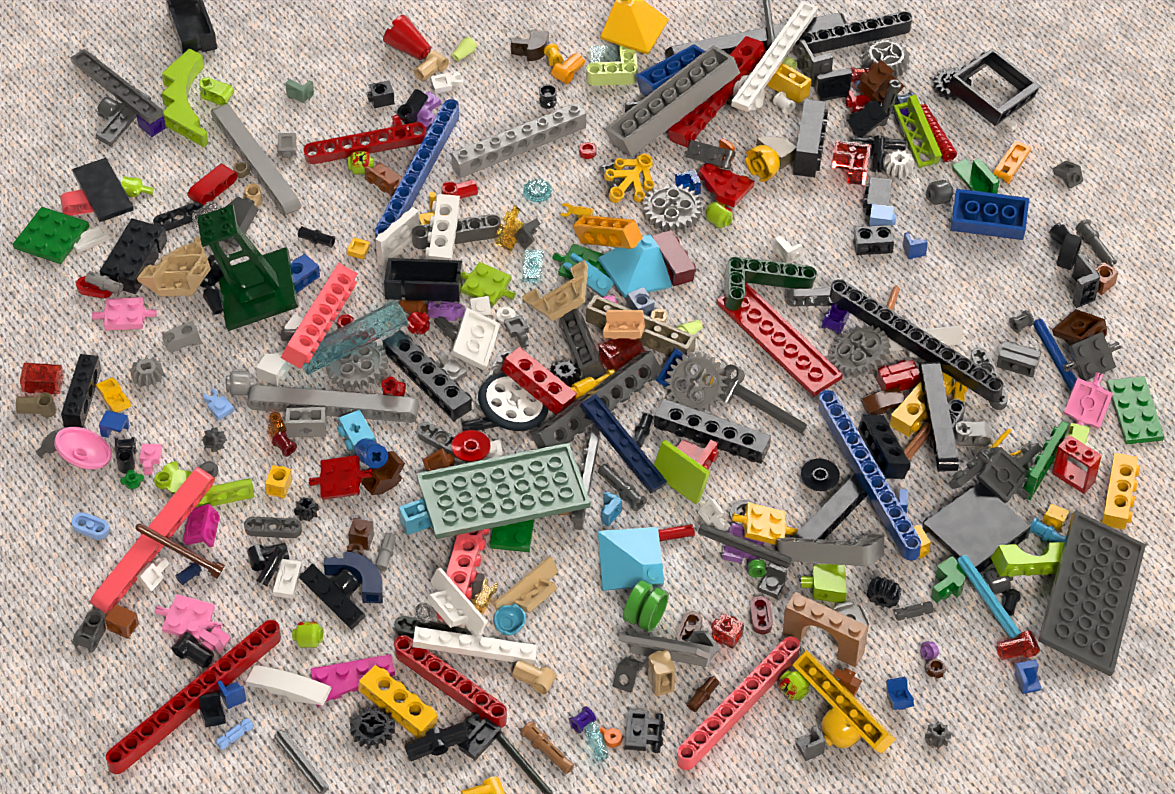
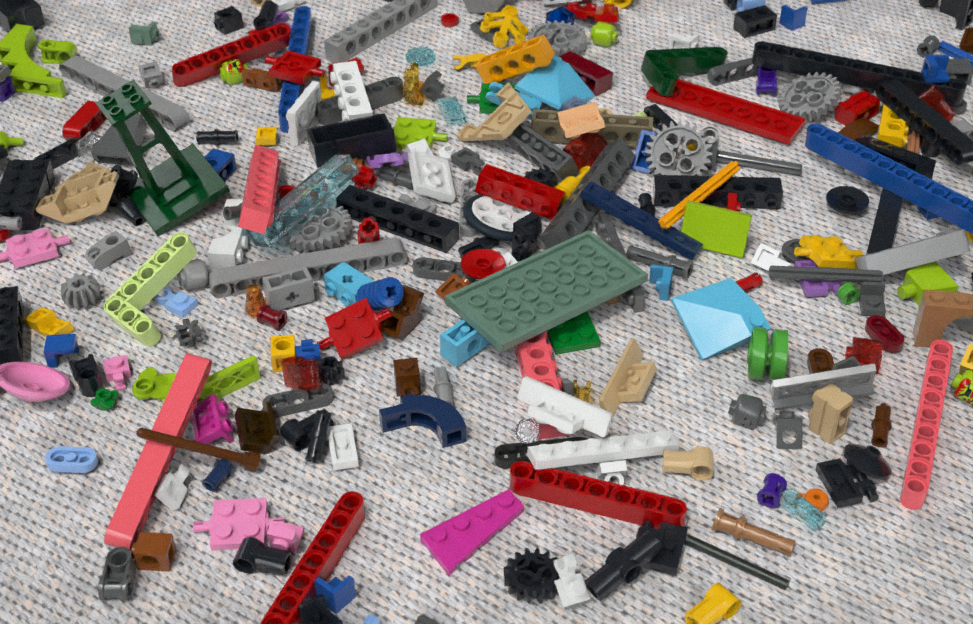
camera: 20 degrees left, 10 degrees down
white slope [246,665,332,705] -> none
lime head [292,621,324,648] -> none
black plate [298,563,366,630] -> none
yellow brick [358,665,438,739] -> none
medium azure hair [493,604,526,636] -> none
none -> yellowish green beam [103,232,197,347]
none -> dark brown bracket [234,402,279,454]
none -> red plate [265,51,326,85]
none -> clear red beam [281,356,322,391]
none -> blue gear [295,339,321,368]
none -> black bracket [511,212,539,261]
none -> white plate [554,554,590,608]
none -> white tile [596,460,627,485]
none -> black beam [644,104,683,144]
none -> light orange axle [658,161,740,229]
none -> dark grey head [728,394,767,429]
none -> black dish [843,443,892,479]
none -> clear red piece [918,84,956,121]
none -> blue panel [921,54,950,83]

